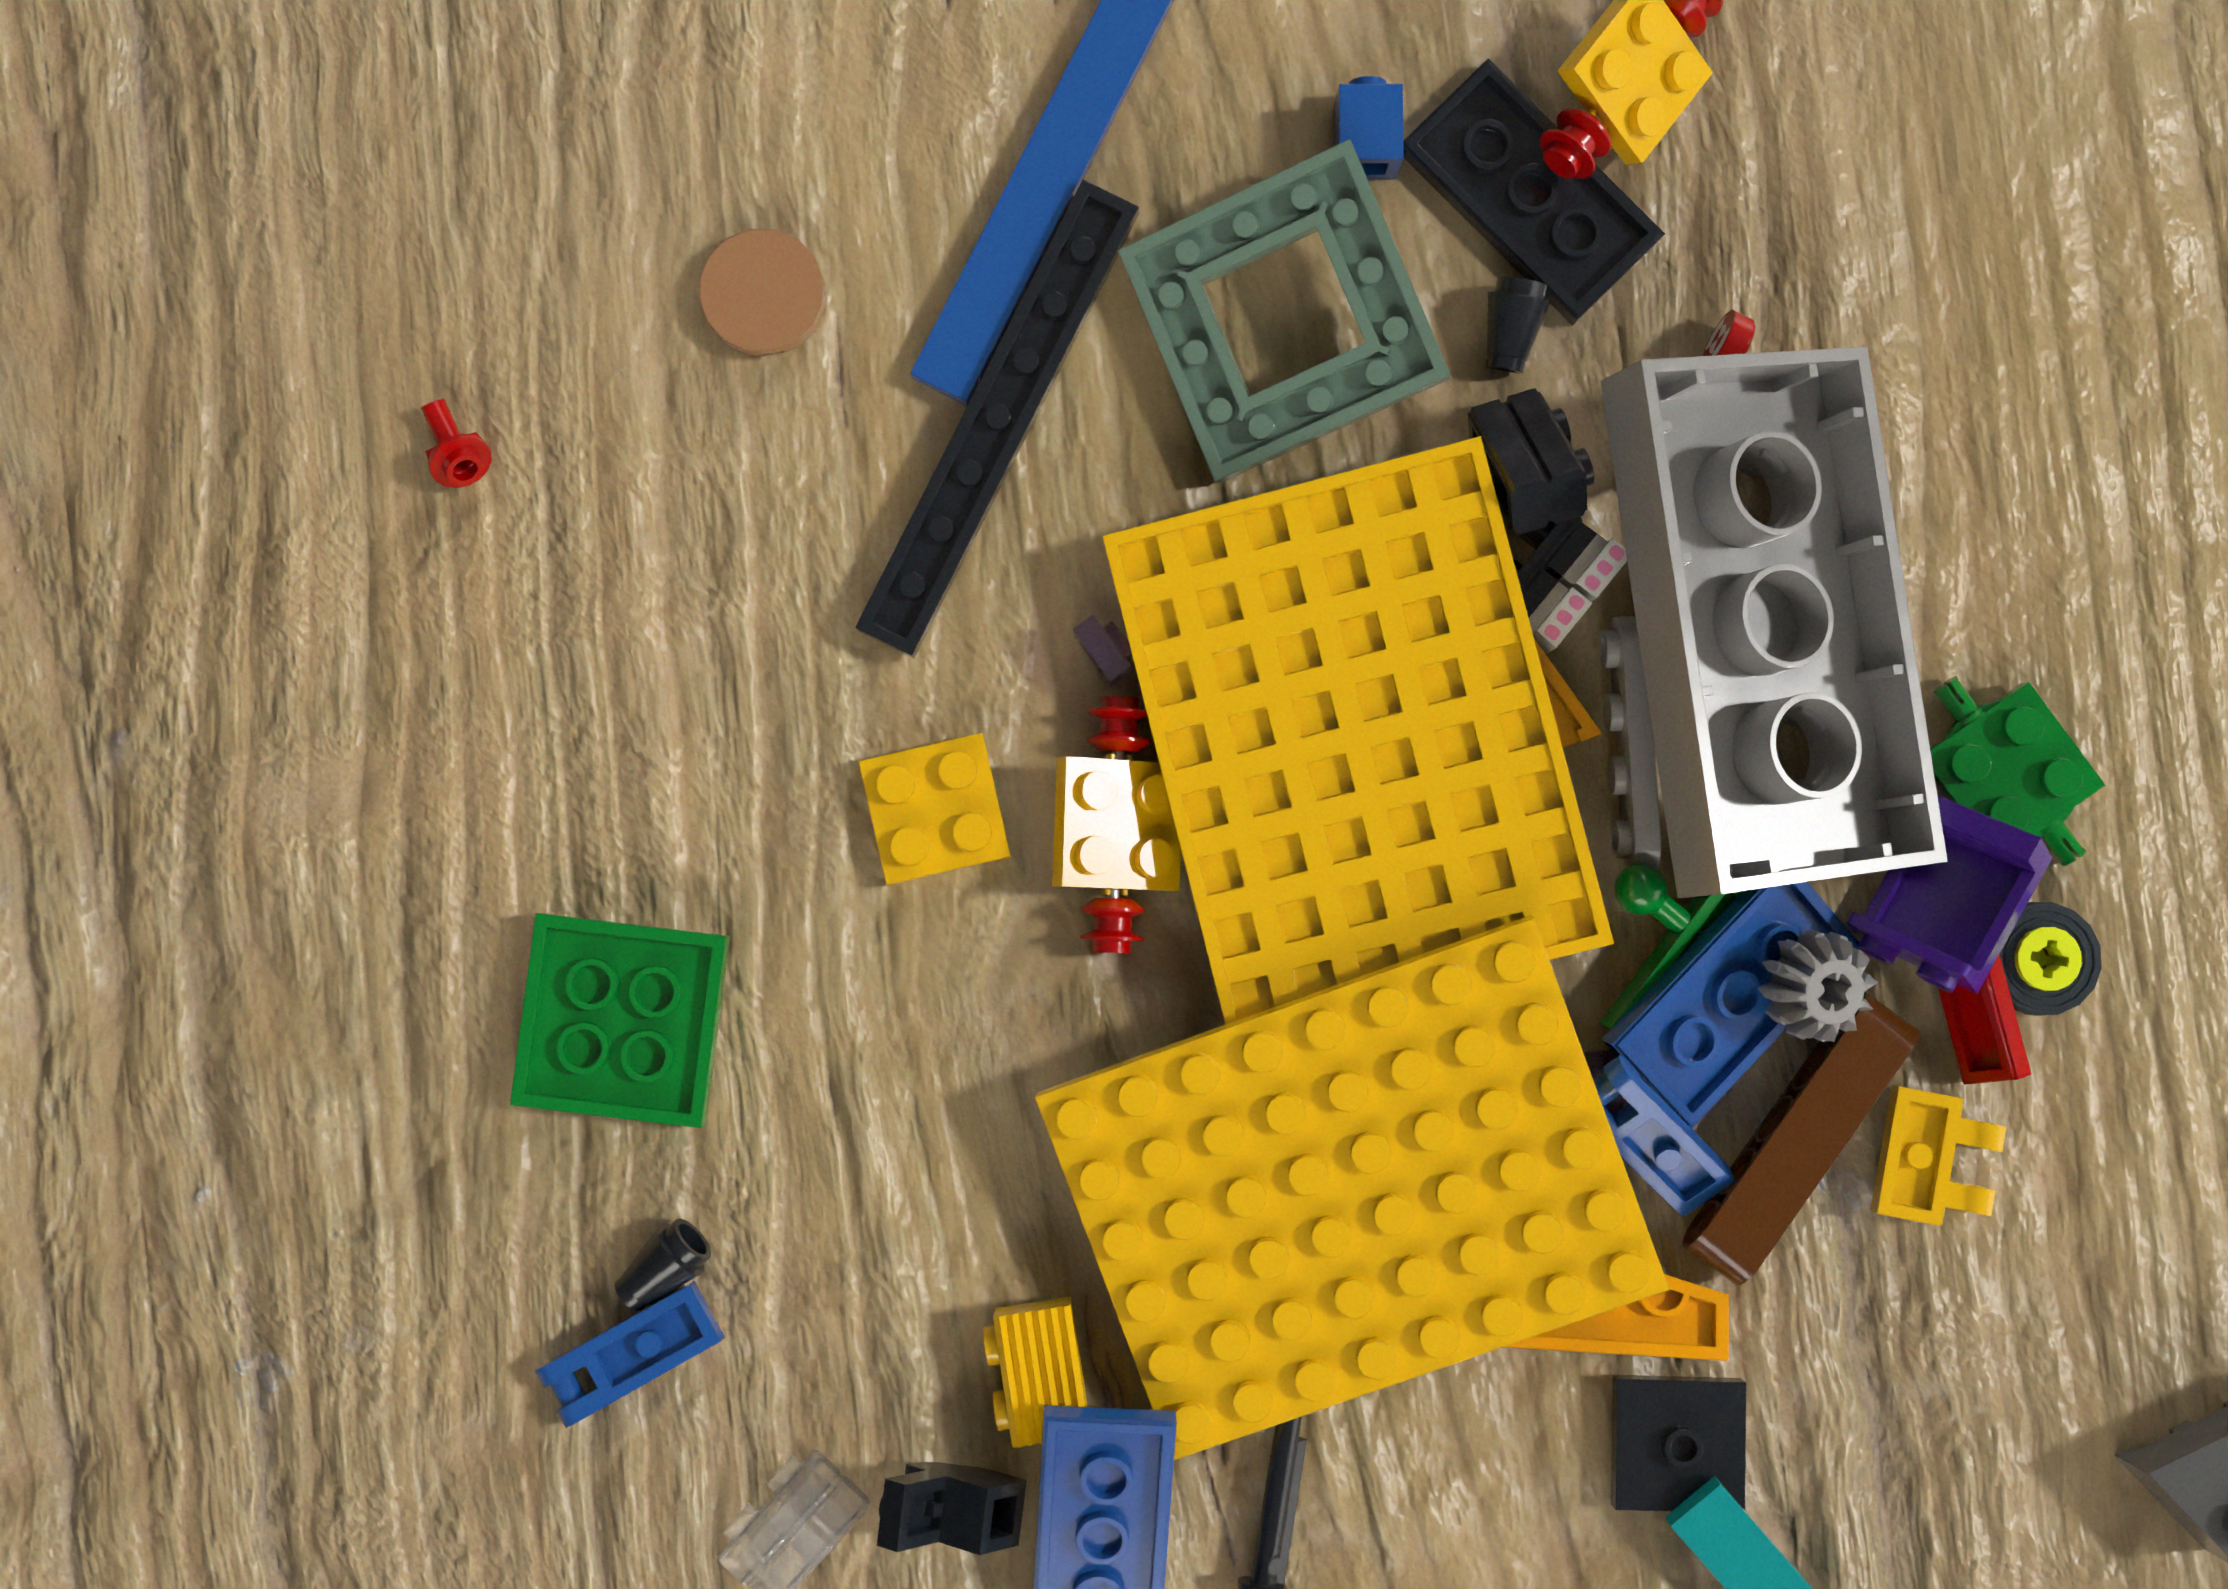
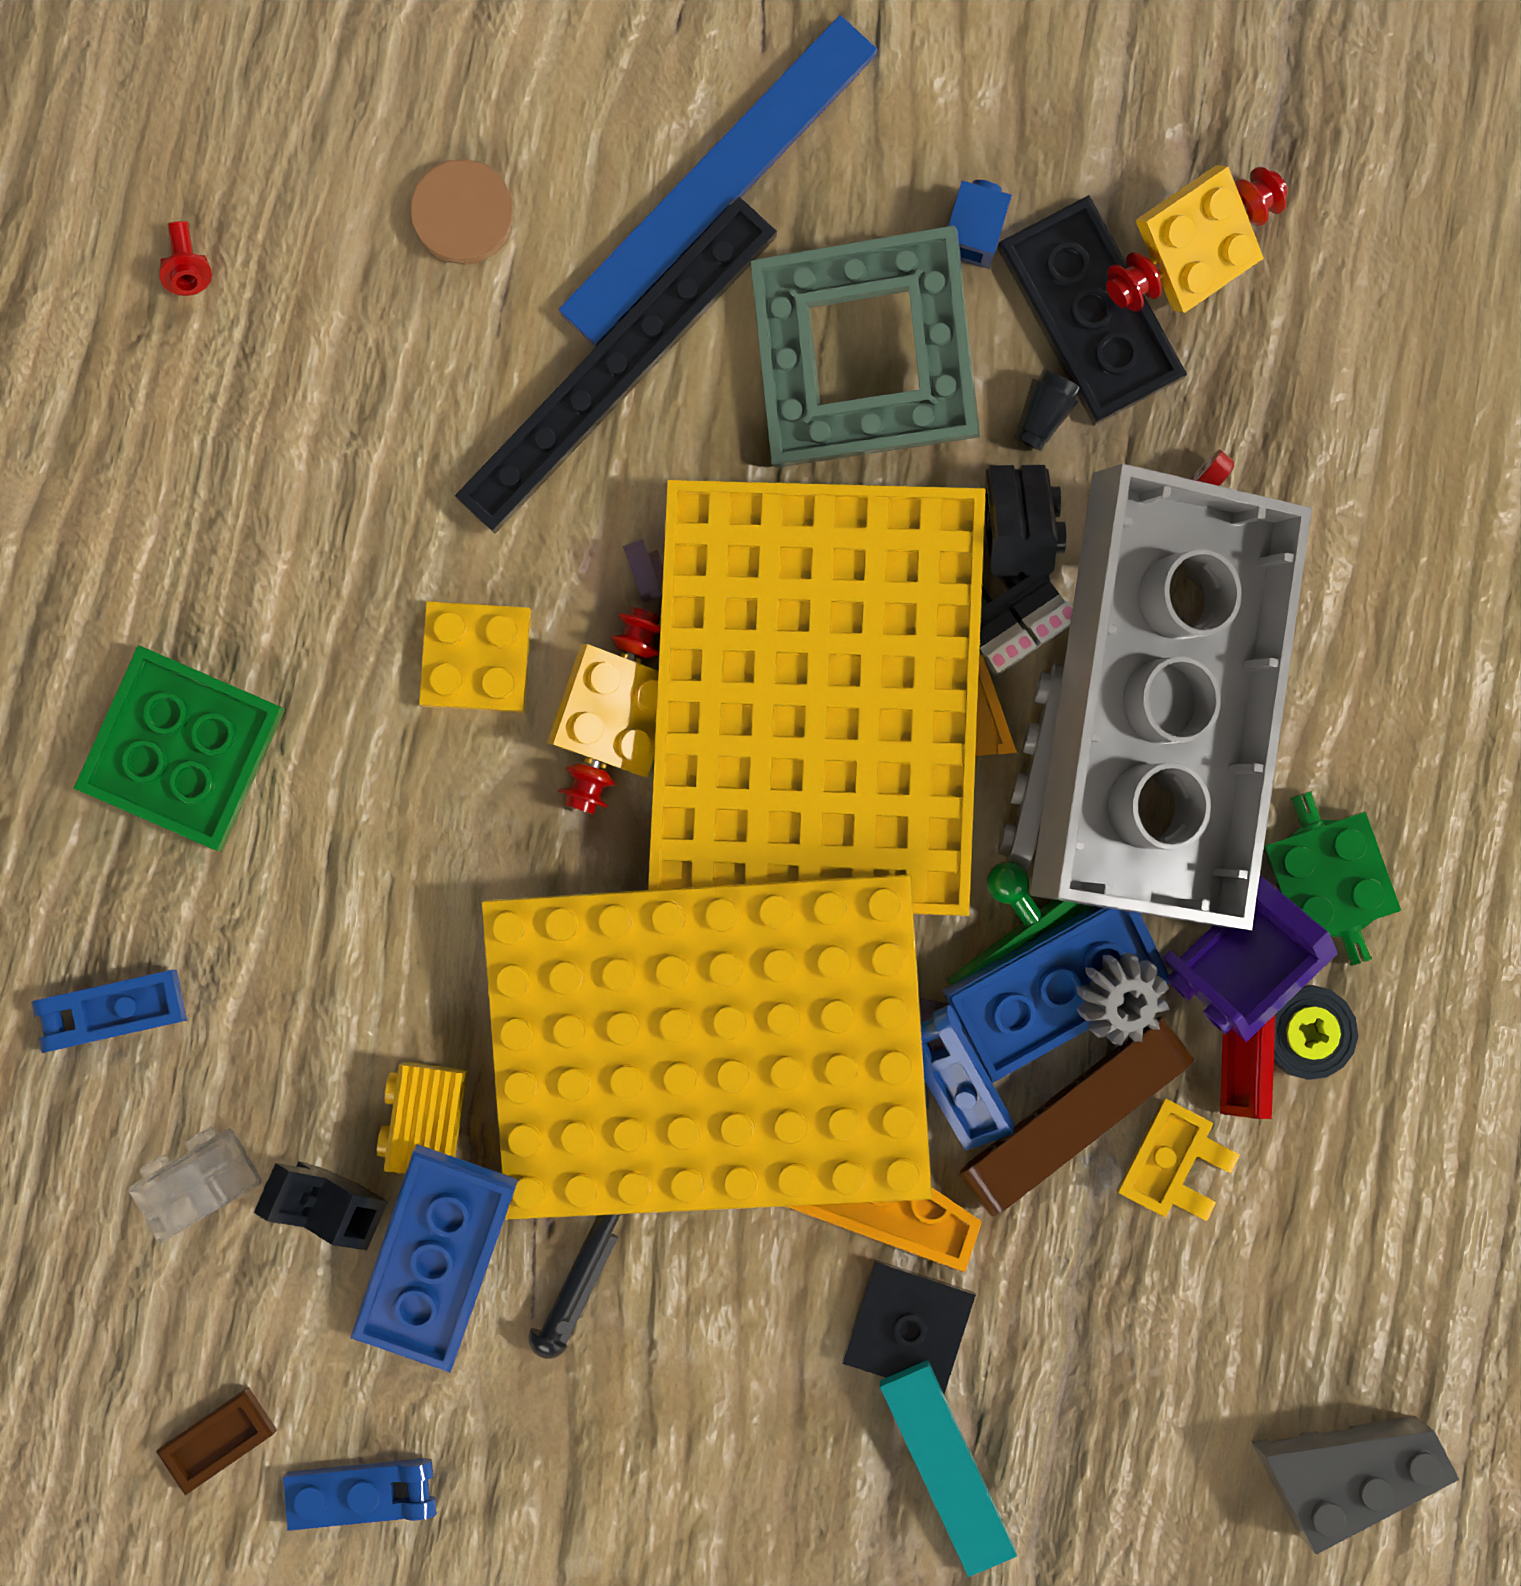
camera: 15 degrees right, 0 degrees up
black cone [614,1218,711,1311] -> none

